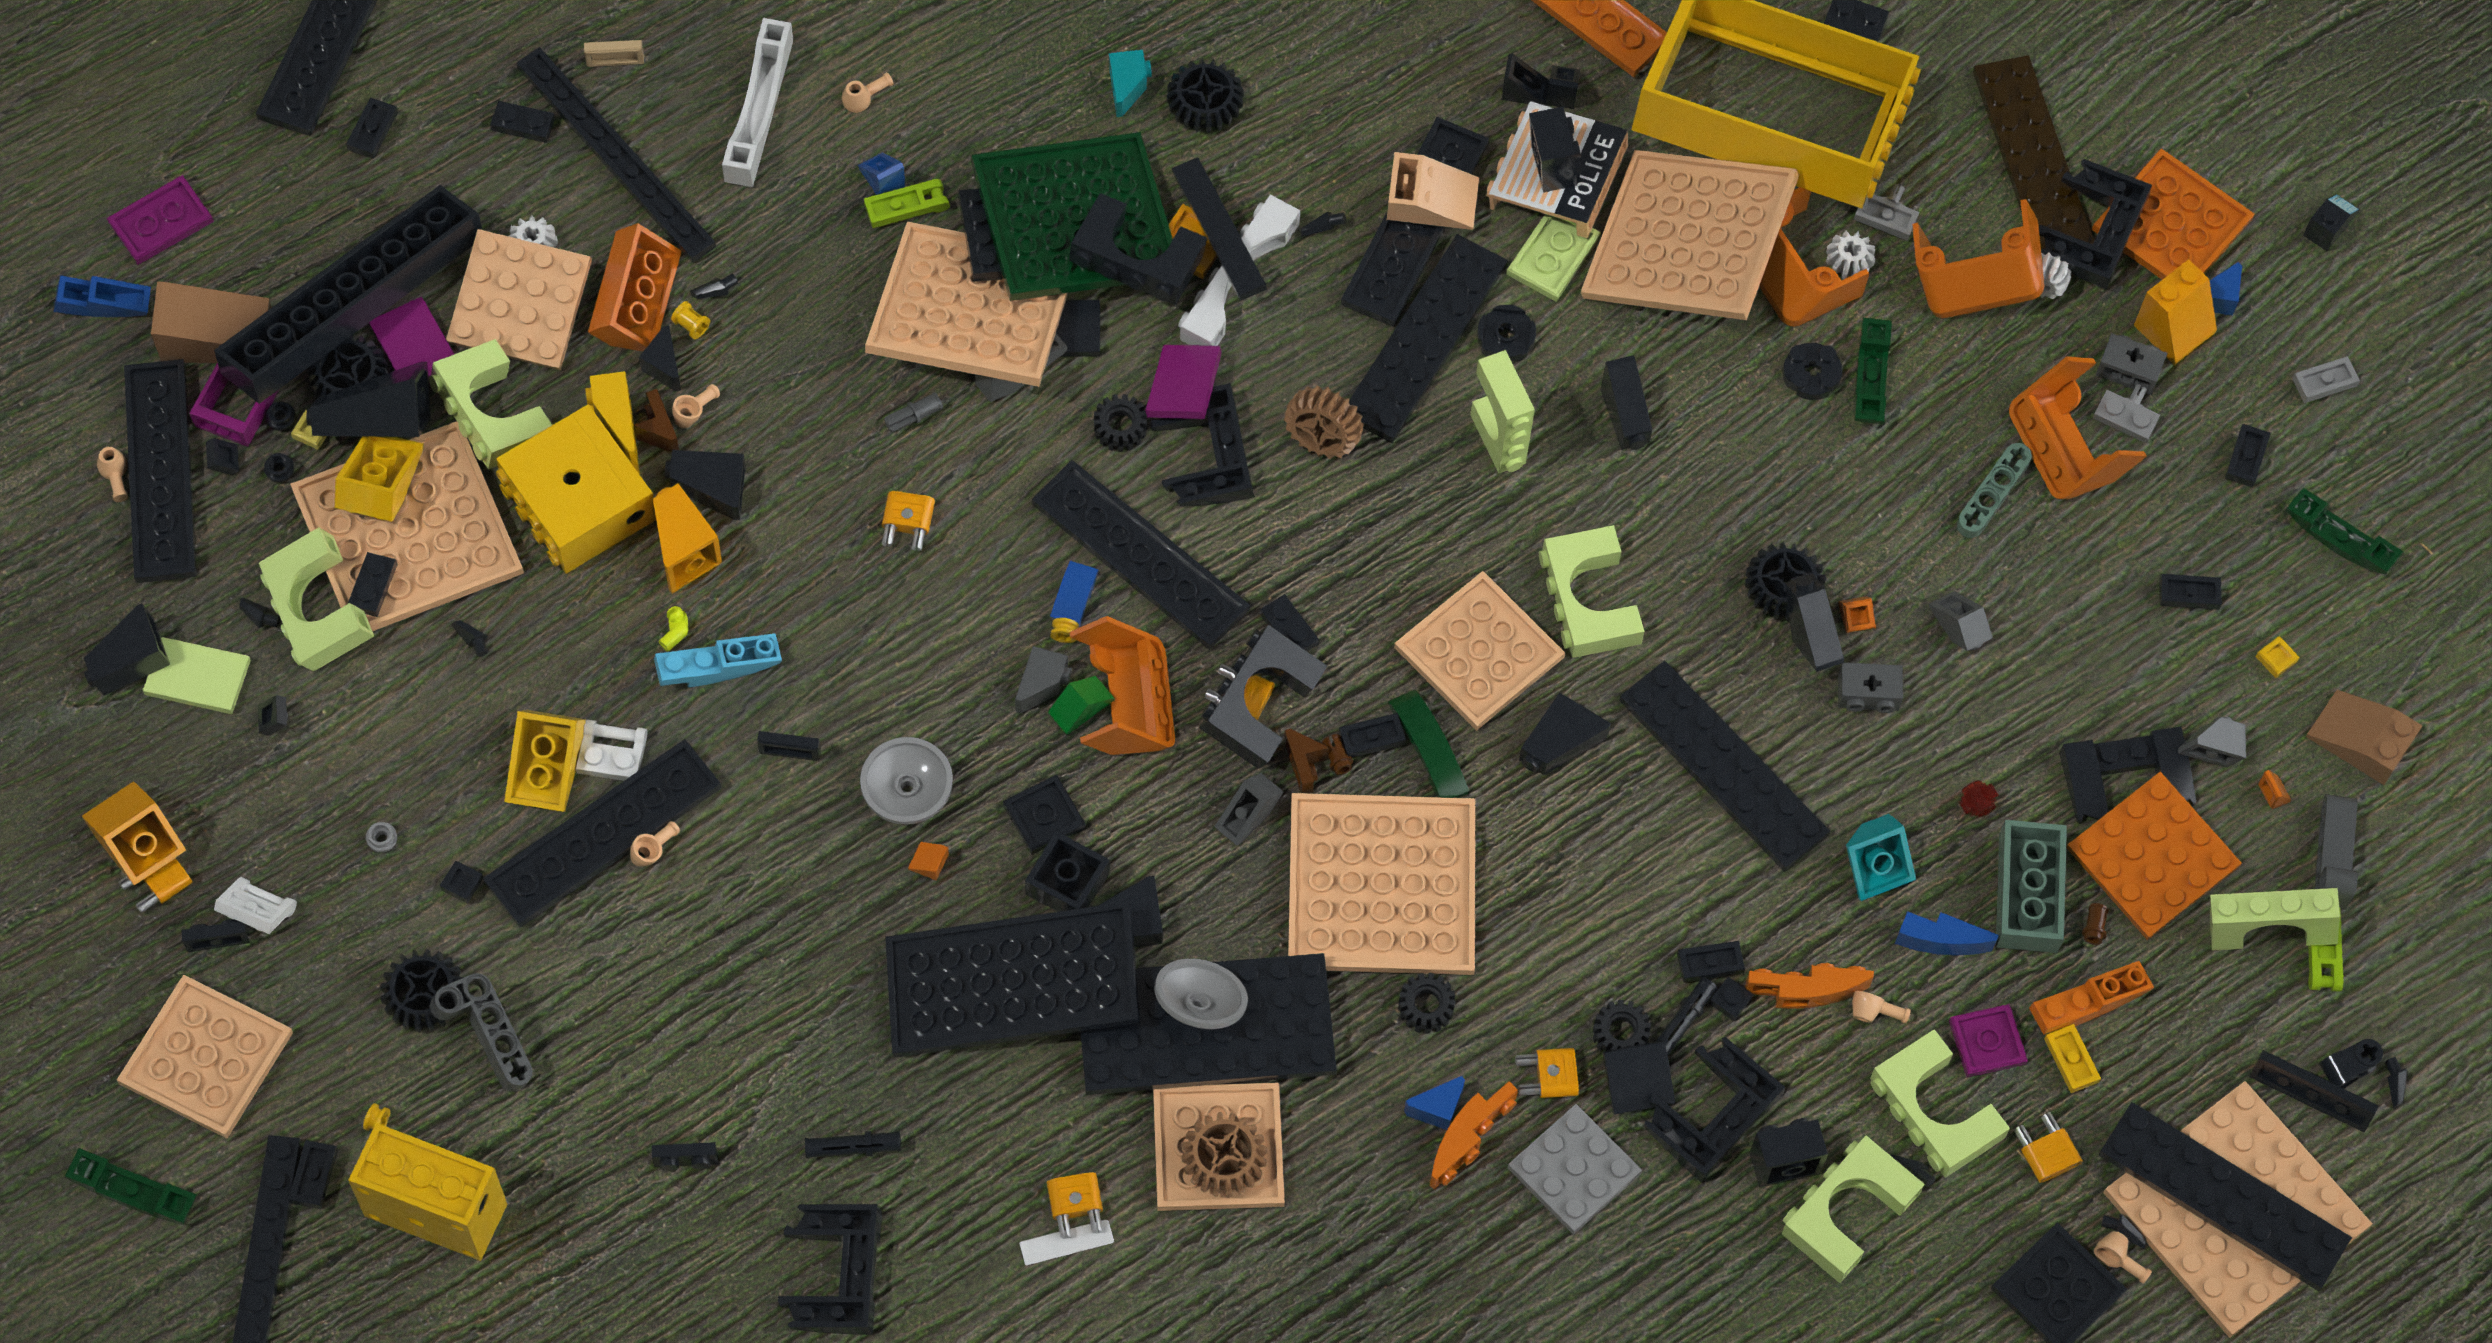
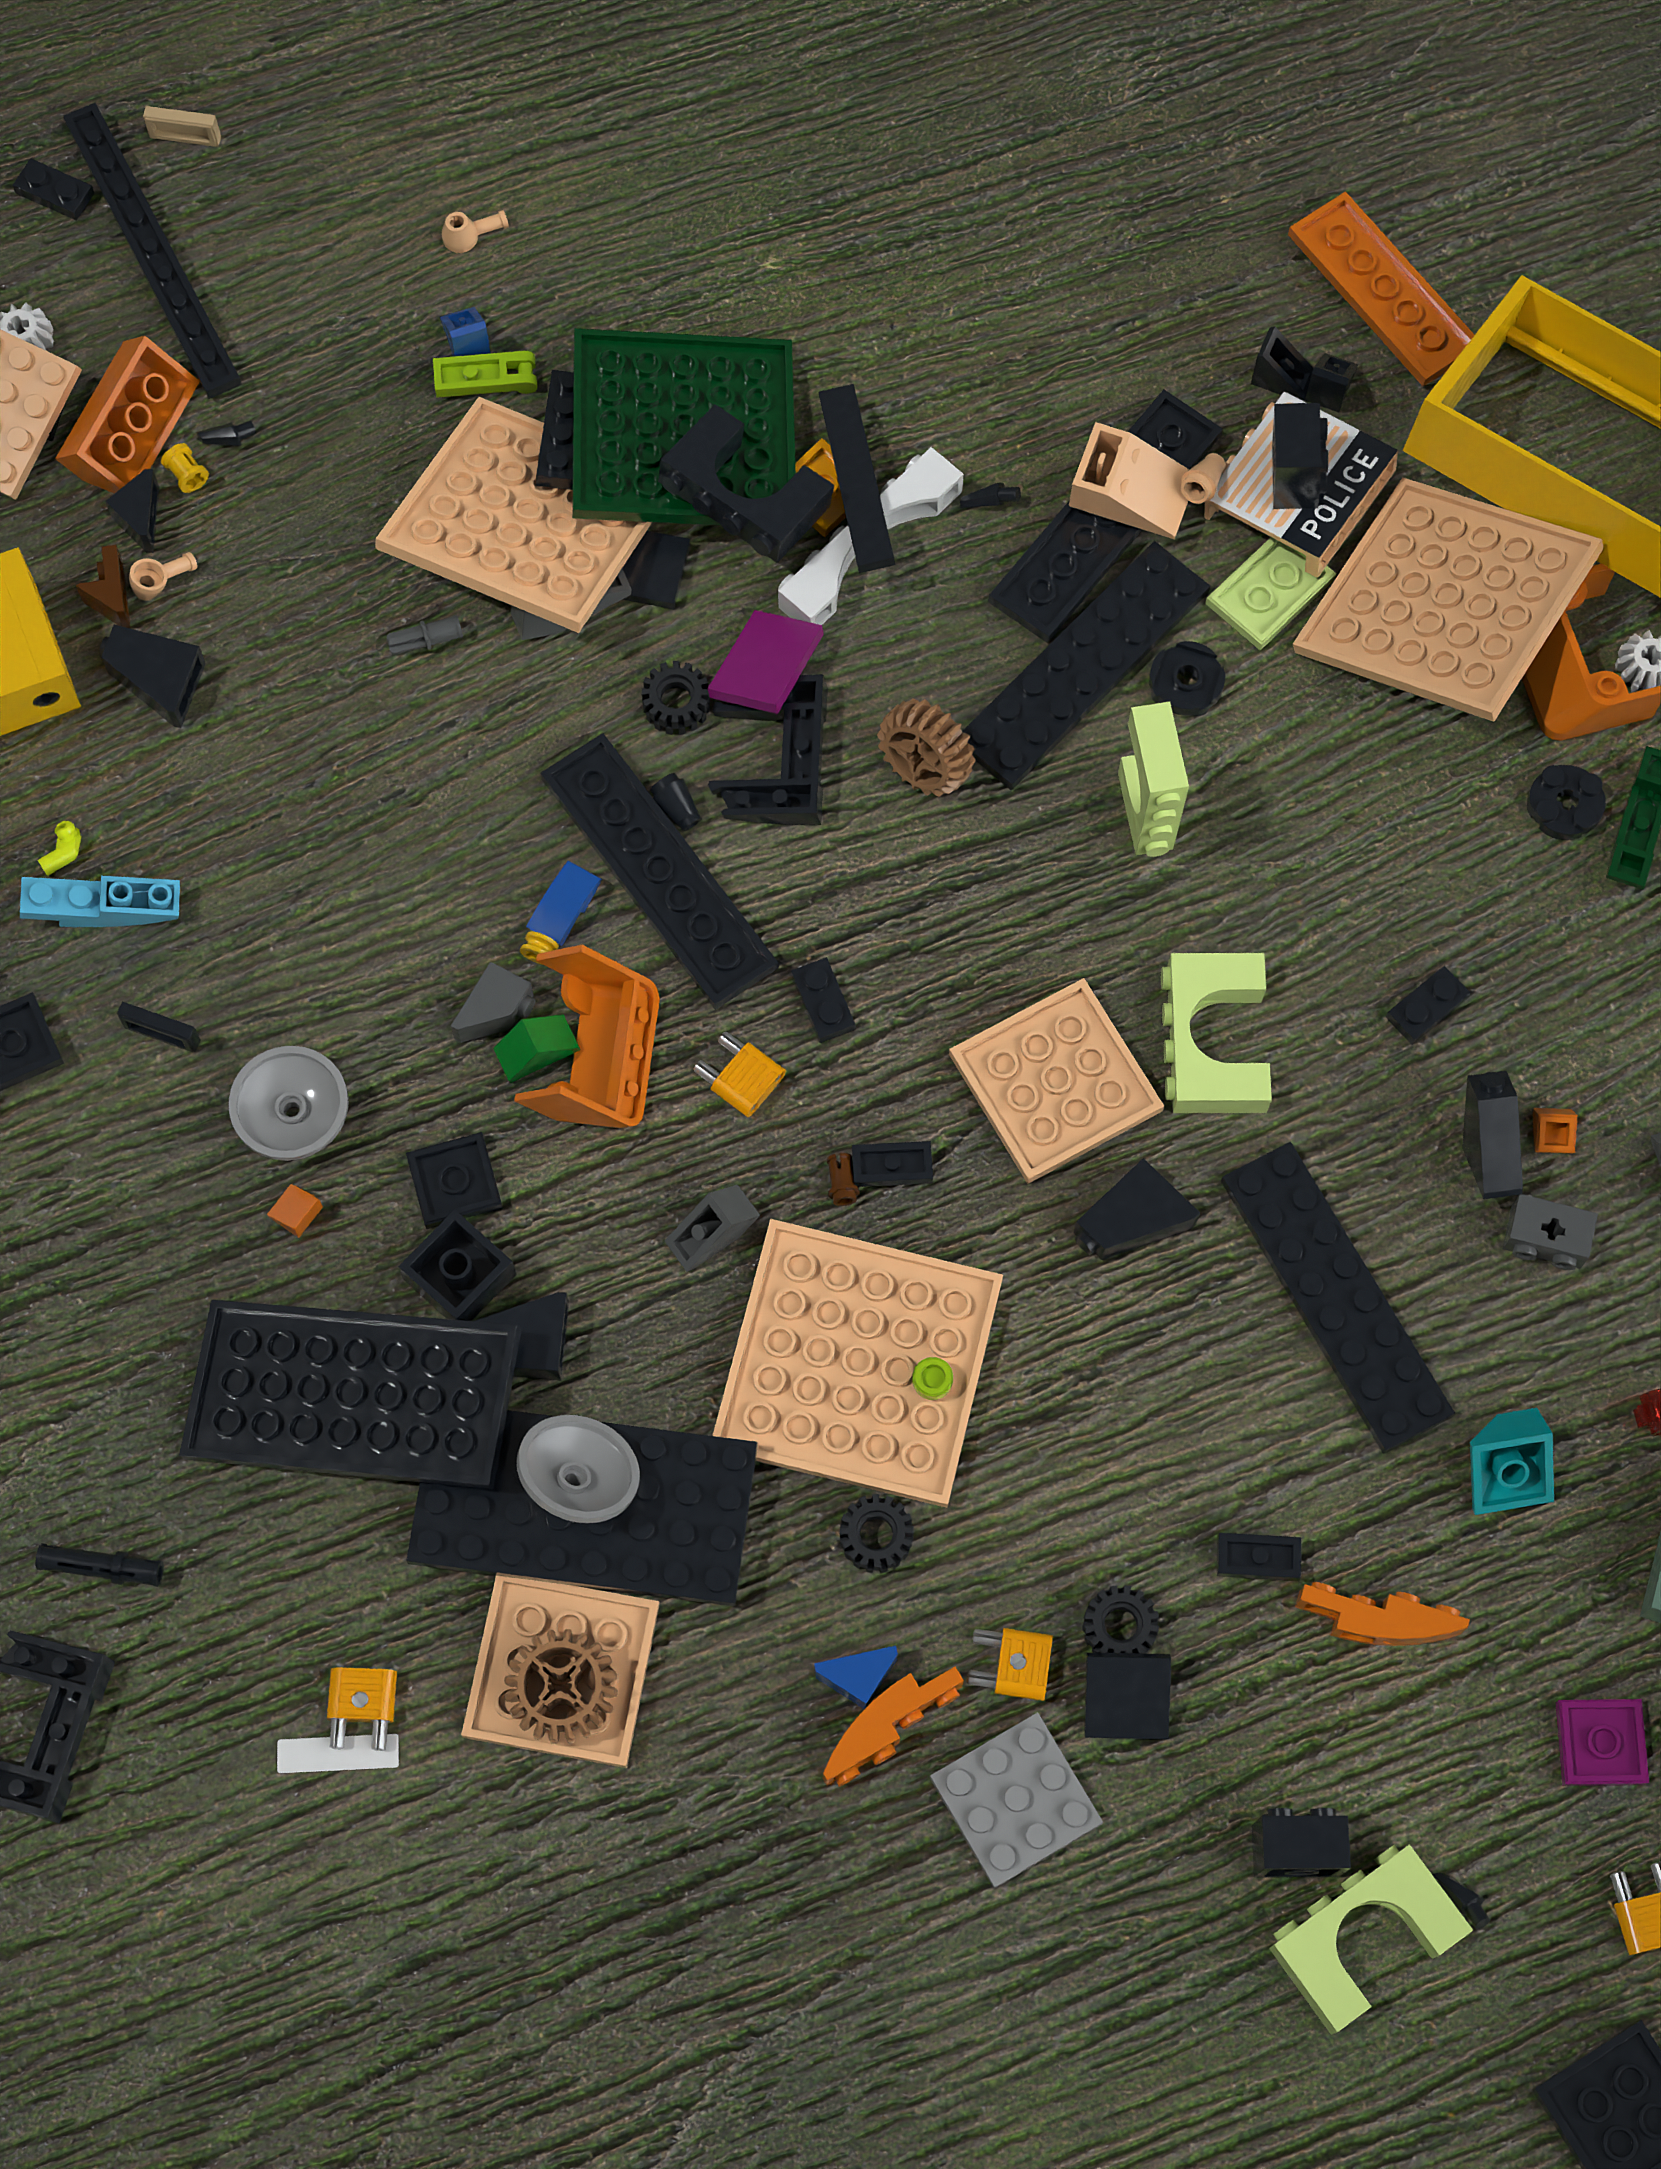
camera: 15 degrees right, 5 degrees up
yellow slope [585,371,640,475] -> none
light orange slope [653,483,722,594] -> none
white arch [722,18,793,187] -> none
light orange piece [882,491,935,551] -> none
teal slope [1109,50,1152,117] -> none
black gear [1167,58,1244,134] -> none
black arch [1199,625,1327,769] -> none
reddish brown slope [1284,729,1329,794] -> none
dark green slope [1388,690,1469,798] -> none
black slope [1600,355,1652,450] -> none
black wedge [1644,1037,1785,1183] -> none
black pin [1656,977,1718,1055] -> none
black plate [1709,976,1754,1021] -> none
black gear [1745,541,1826,622] -> none
light nougat bar [1852,991,1911,1024] -> none
yellowish green arch [1870,1029,2010,1178] -> none
blue slope [1895,911,1999,955] -> none
none -> black cone [650,773,702,832]
none -> lime tile [912,1357,953,1400]
none -> light nougat cone [1181,453,1226,504]
none -> black plate [1386,965,1471,1045]

